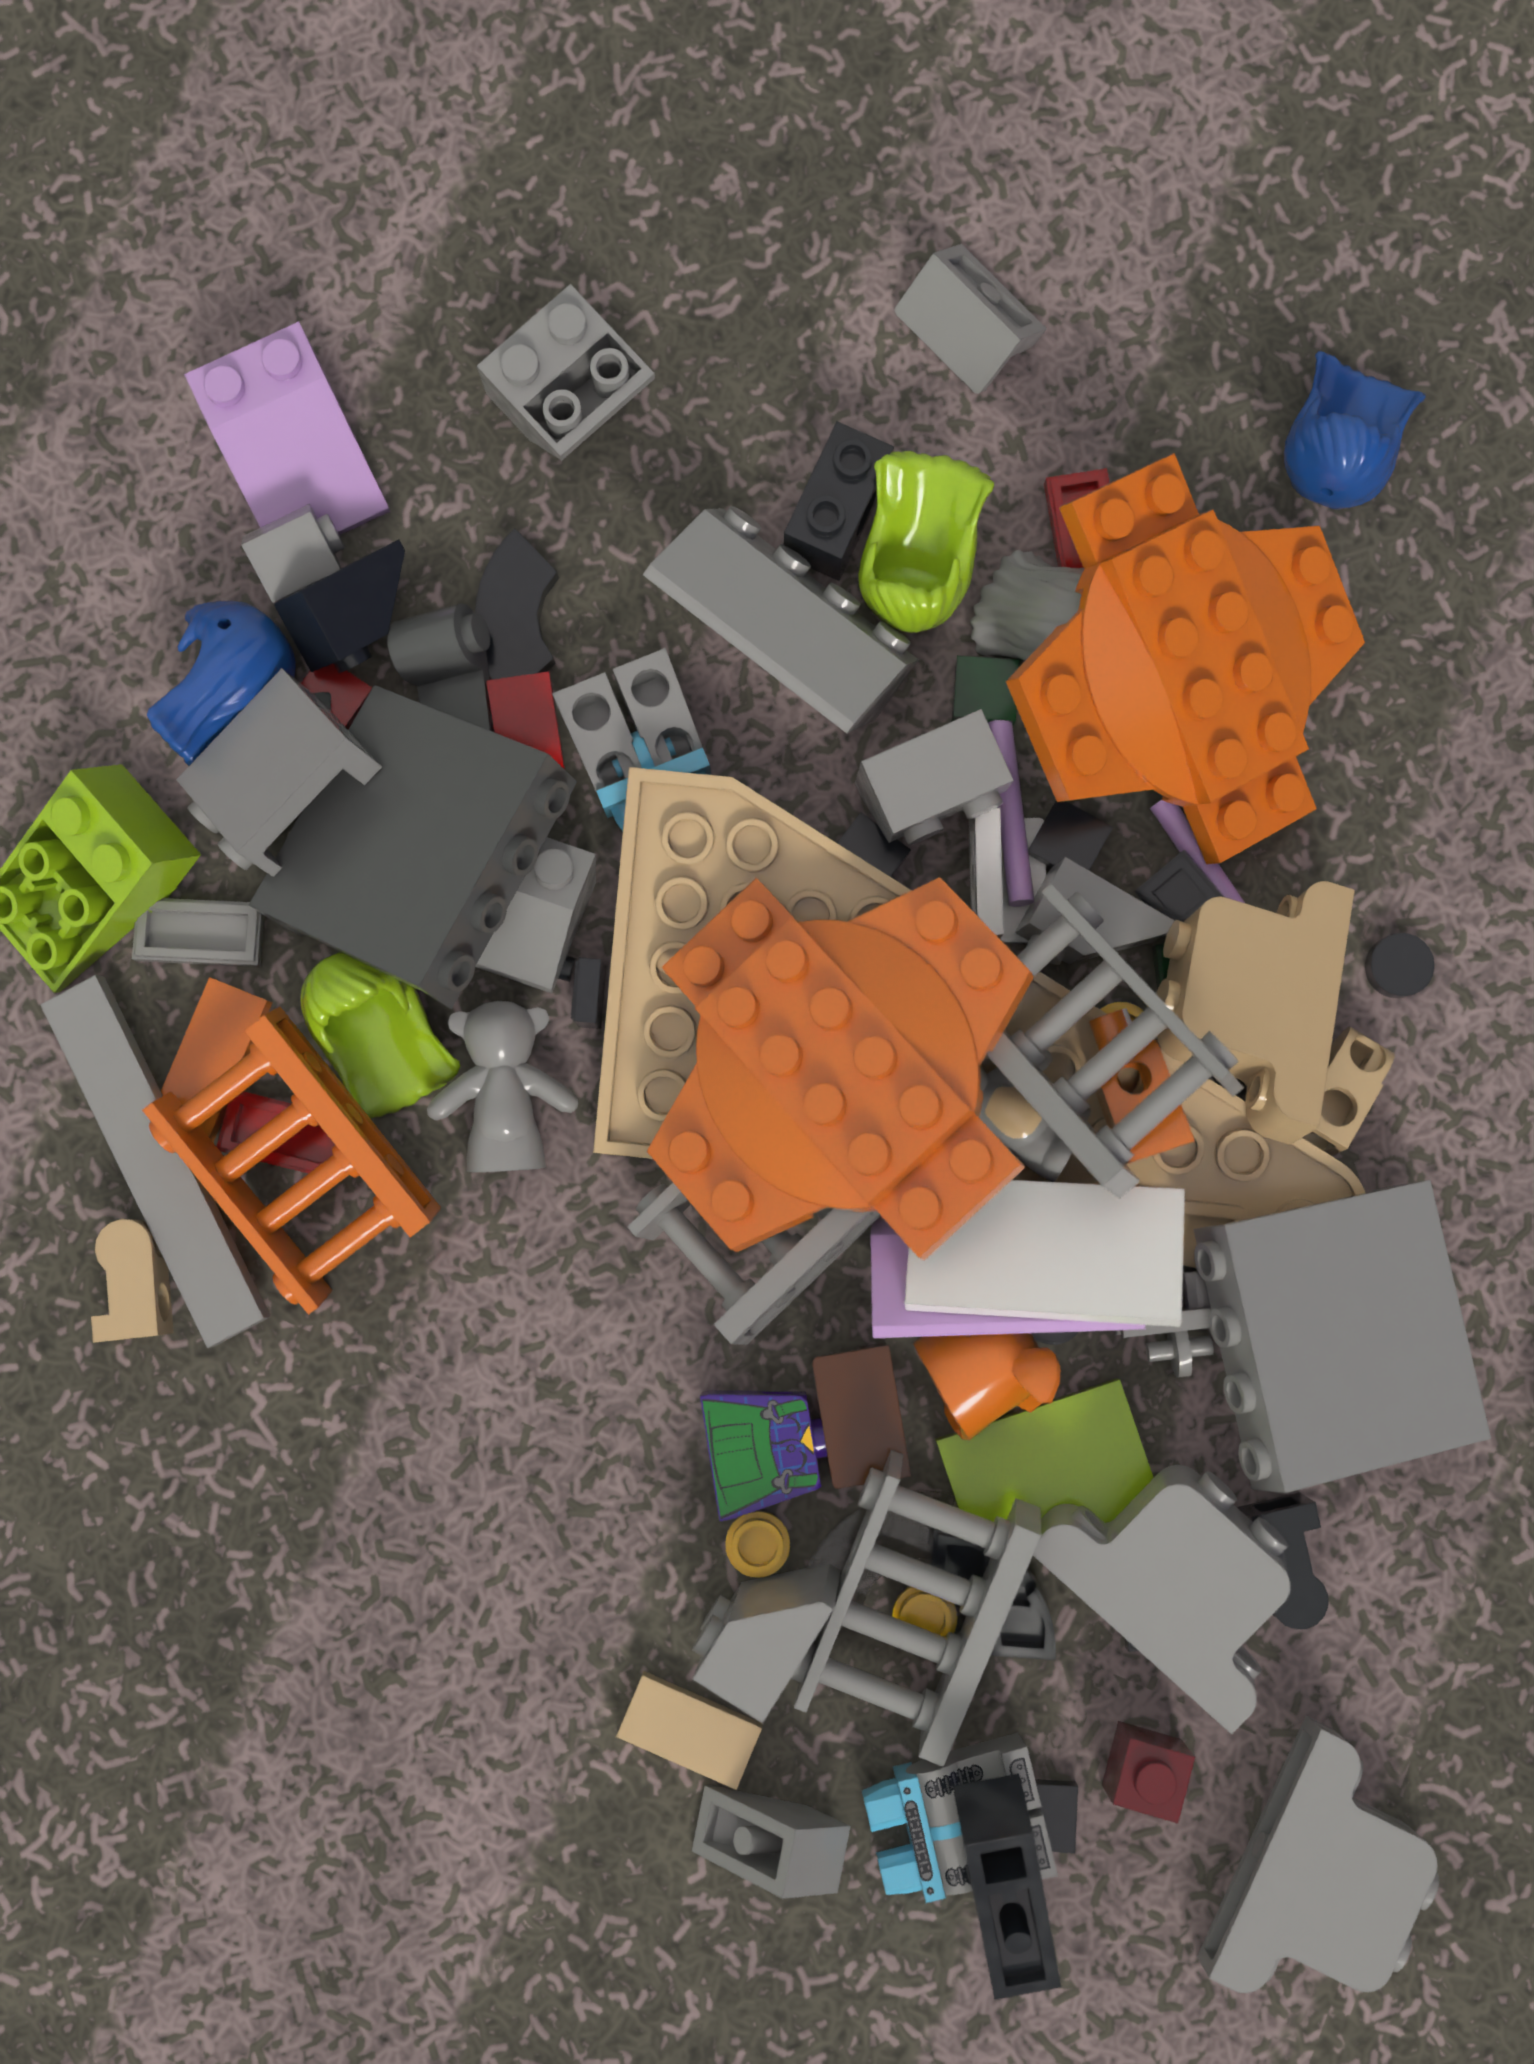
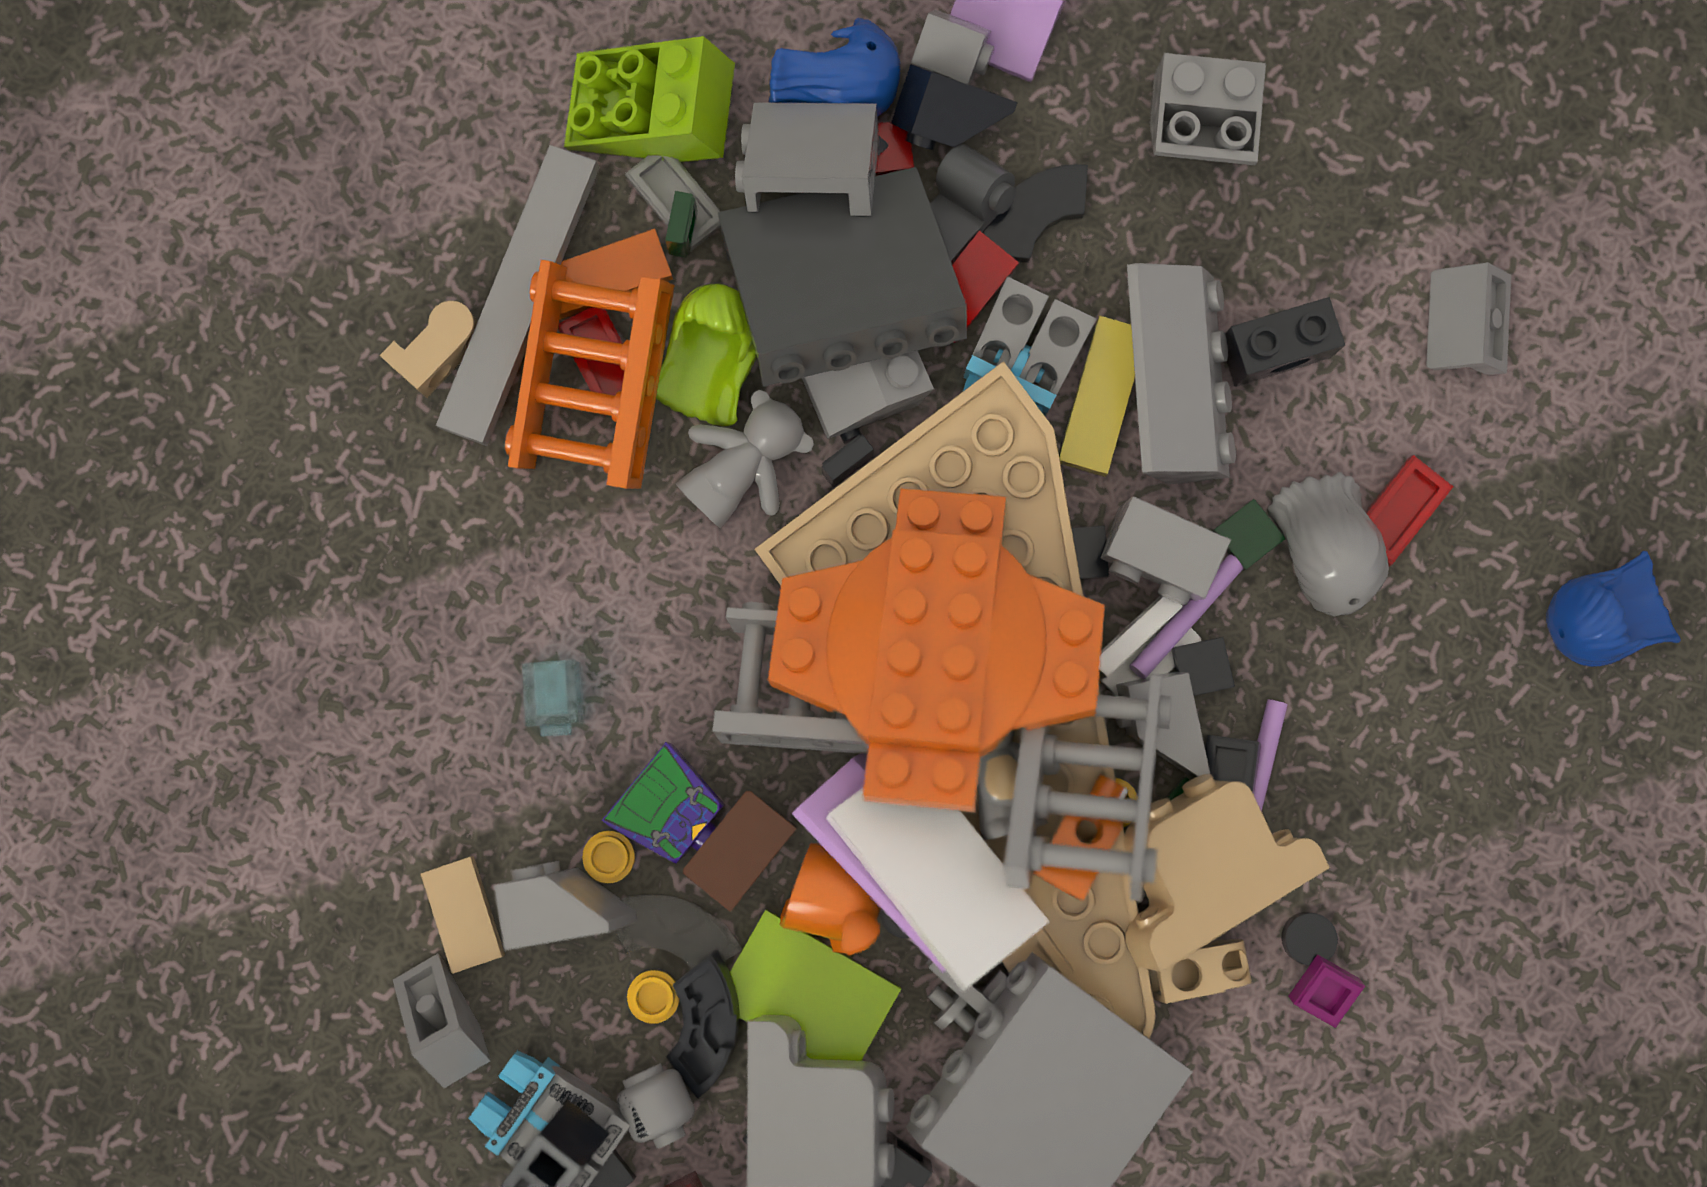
camera: 40 degrees right, 0 degrees up
light grey fence [791,1450,1041,1767] -> none
lime piece [858,450,994,633] -> none
orange plate [1006,453,1365,864] -> none
none -> clear light blue brick [522,660,585,737]
none -> light grey head [617,1063,695,1149]
none -> dark green tile [665,191,698,258]
none -> light yellow tile [1059,316,1135,477]
none -> magenta tile [1288,954,1365,1028]

